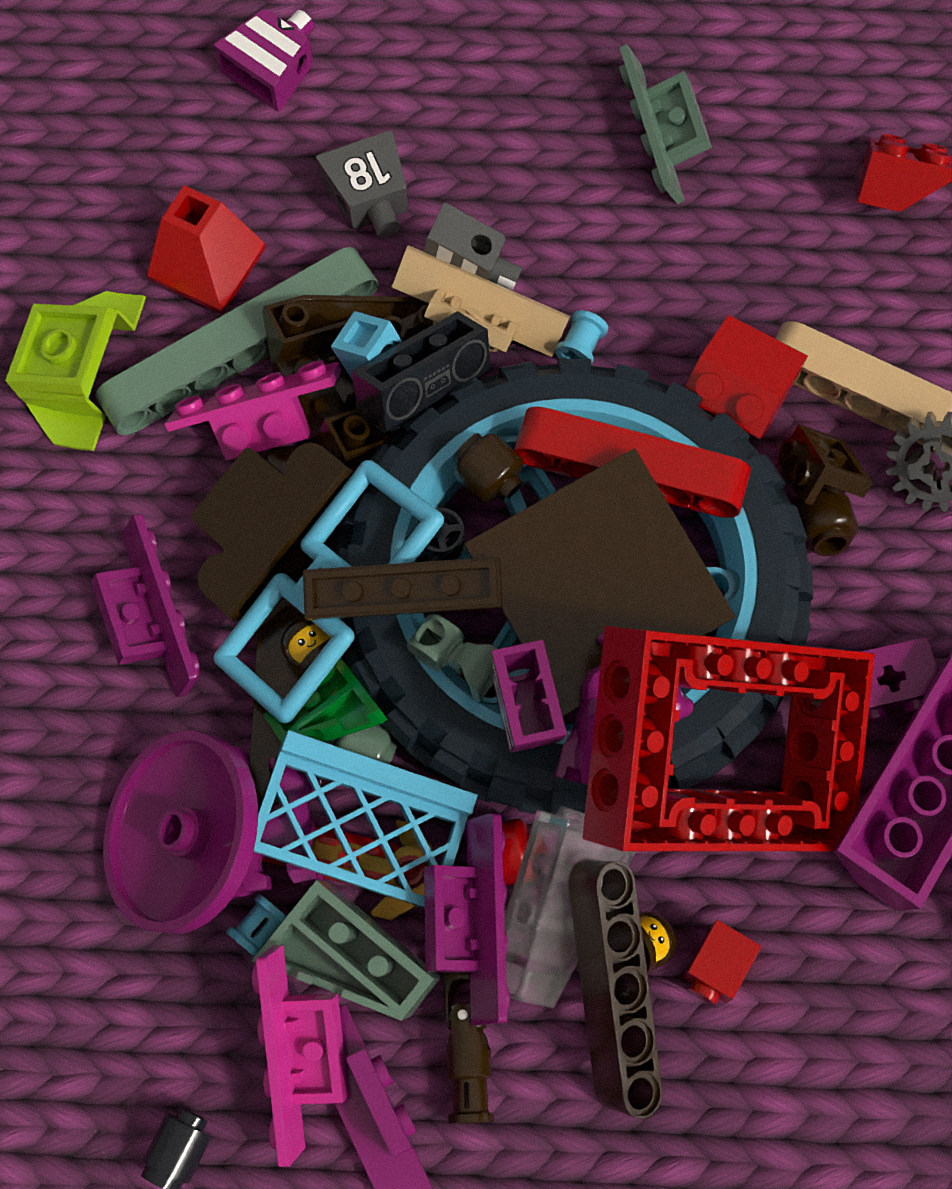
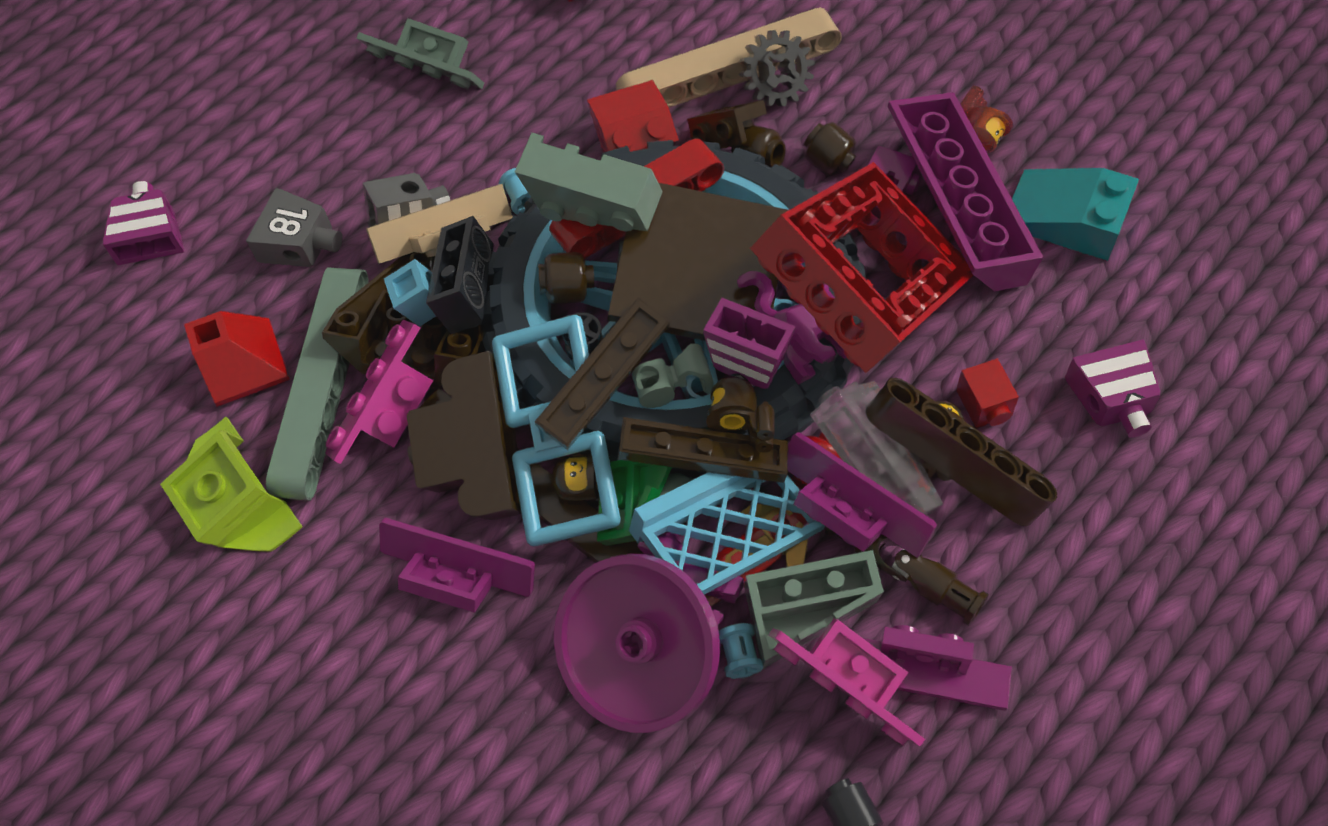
camera: 45 degrees left, 10 degrees down
none -> sand green wedge [515,133,663,231]
none -> dark brown tile [618,417,788,483]
none -> dark brown piece [706,377,774,452]
none -> dark brown head [803,122,857,175]
none -> magenta torso [1065,339,1160,438]

